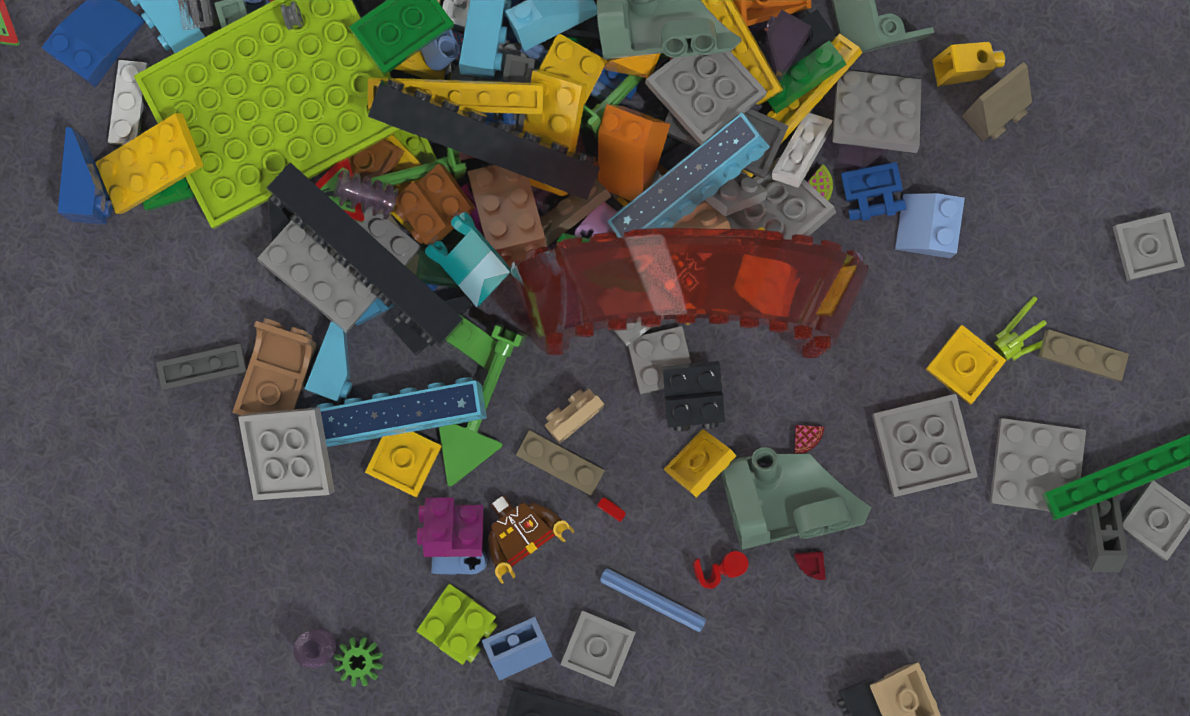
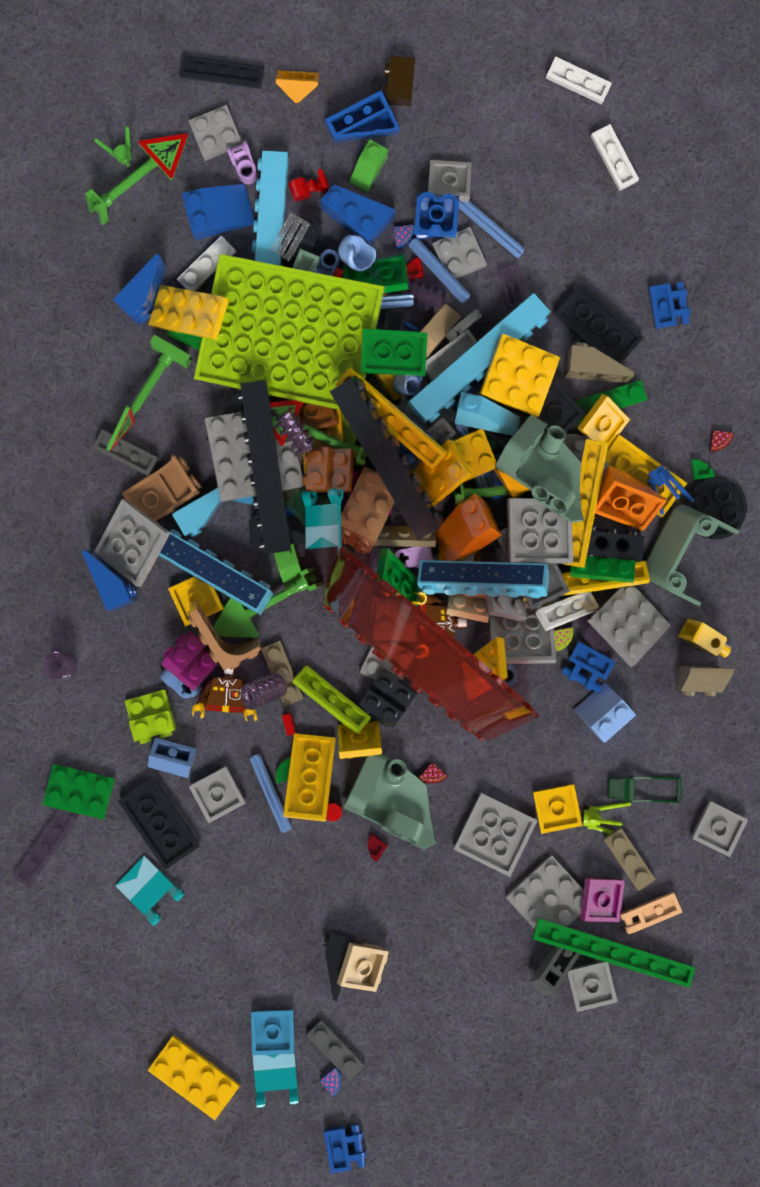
camera: 50 degrees right, 5 degrees up
dark grey bush [281,1,303,30] -> none
bright green gear [334,637,384,686] -> none
tan plate [545,389,604,444] -> none
clear purple slope [764,10,811,82] -> none
none -> blue slope [82,550,138,611]
none -> bright green piece [106,335,191,451]
none -> medium nougat bracket [188,600,261,671]
none -> clear purple piece [240,673,287,711]
none -> green tile [276,757,291,784]
none -> yellow plate [283,733,336,822]
none -> lime plate [292,665,371,735]
none -> magenta plate [580,877,625,922]
none -> dark green piece [608,776,682,803]
none -> light nougat plate [620,891,682,934]

